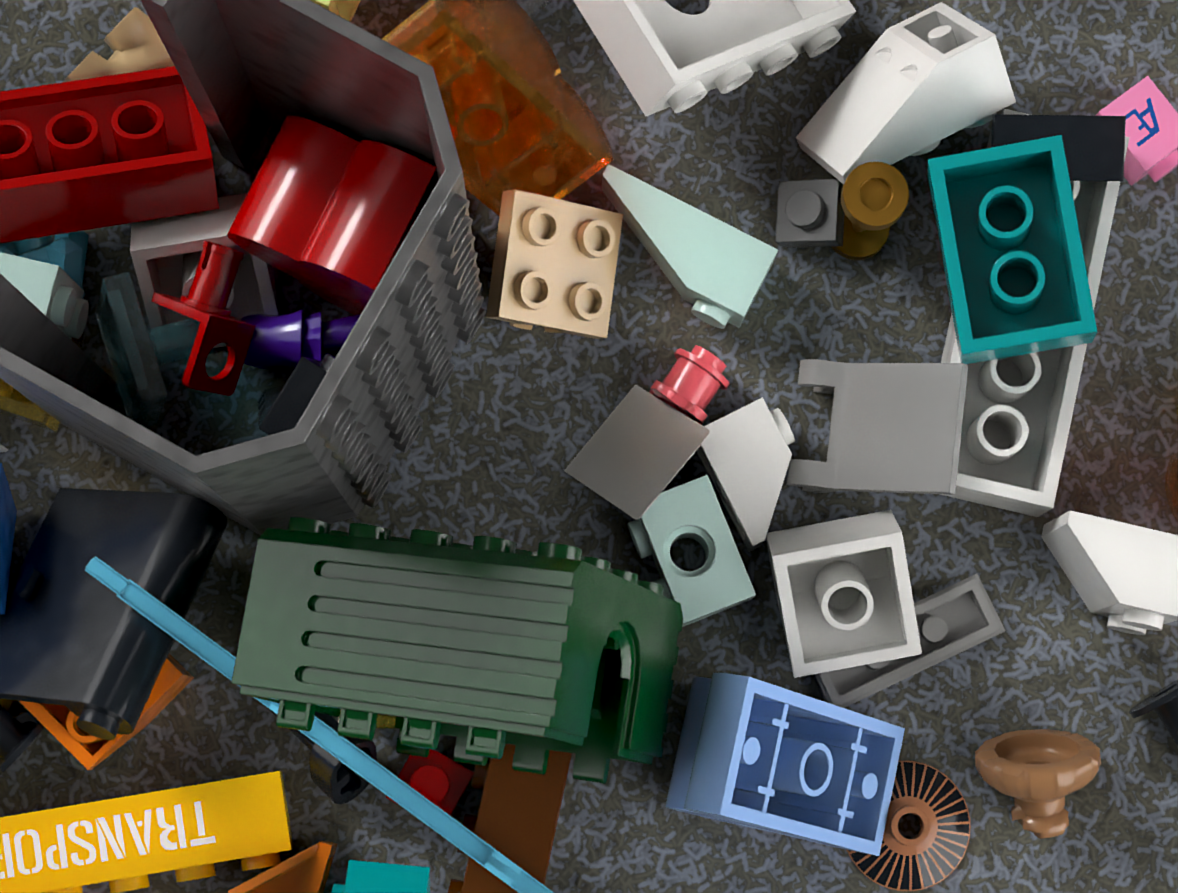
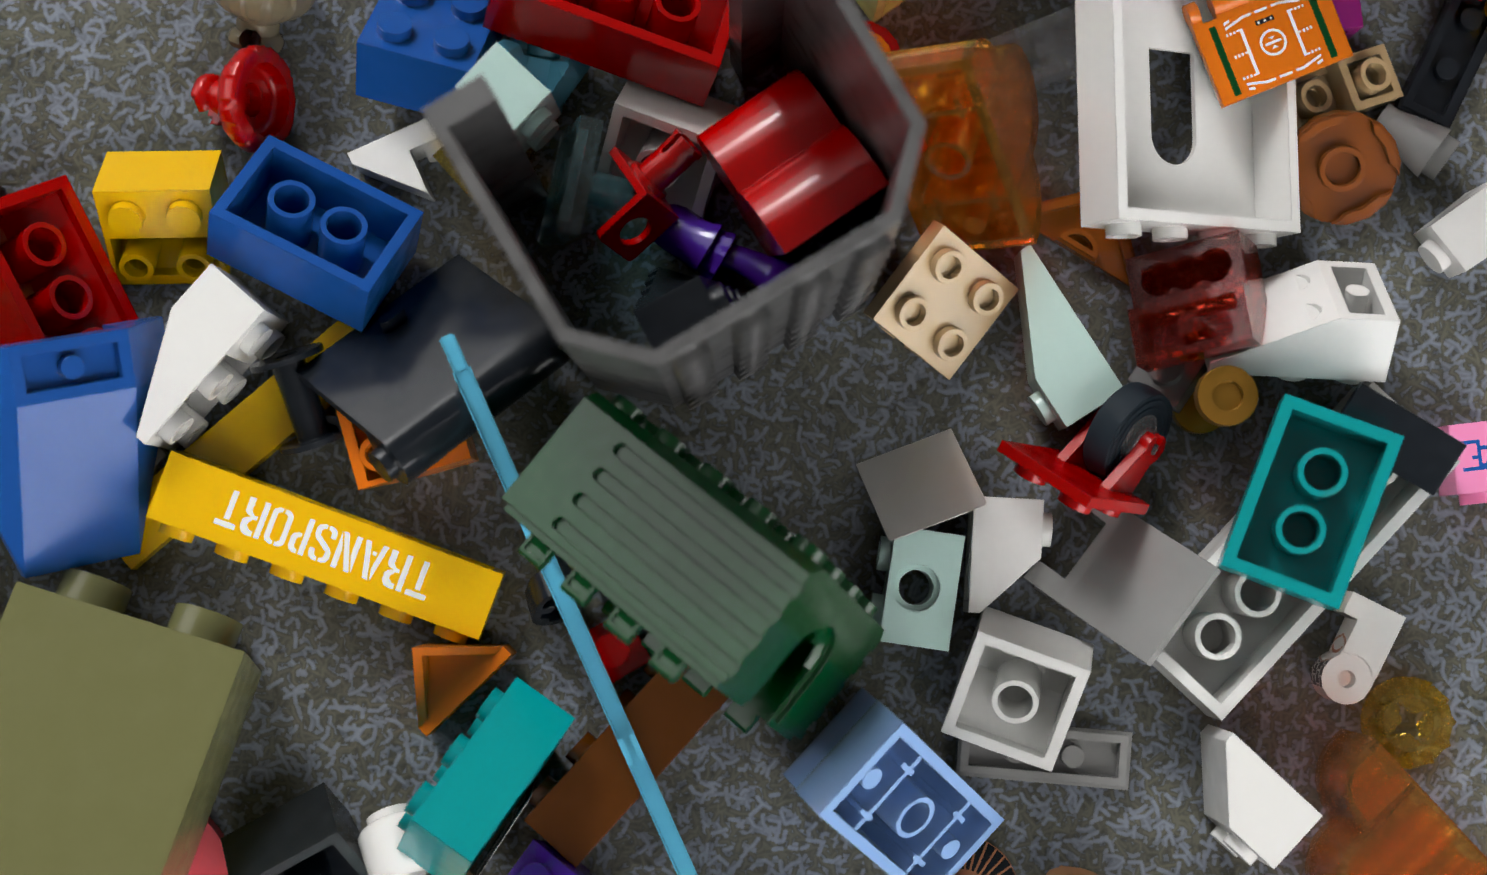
camera: 35 degrees right, 5 degrees up
coral brick [649,345,730,425] -> none
none -> plate [997,382,1172,518]
none -> dark orange tile [1013,192,1143,288]
none -> clear red piece [1125,230,1267,372]
none -> white leg [1310,590,1406,705]

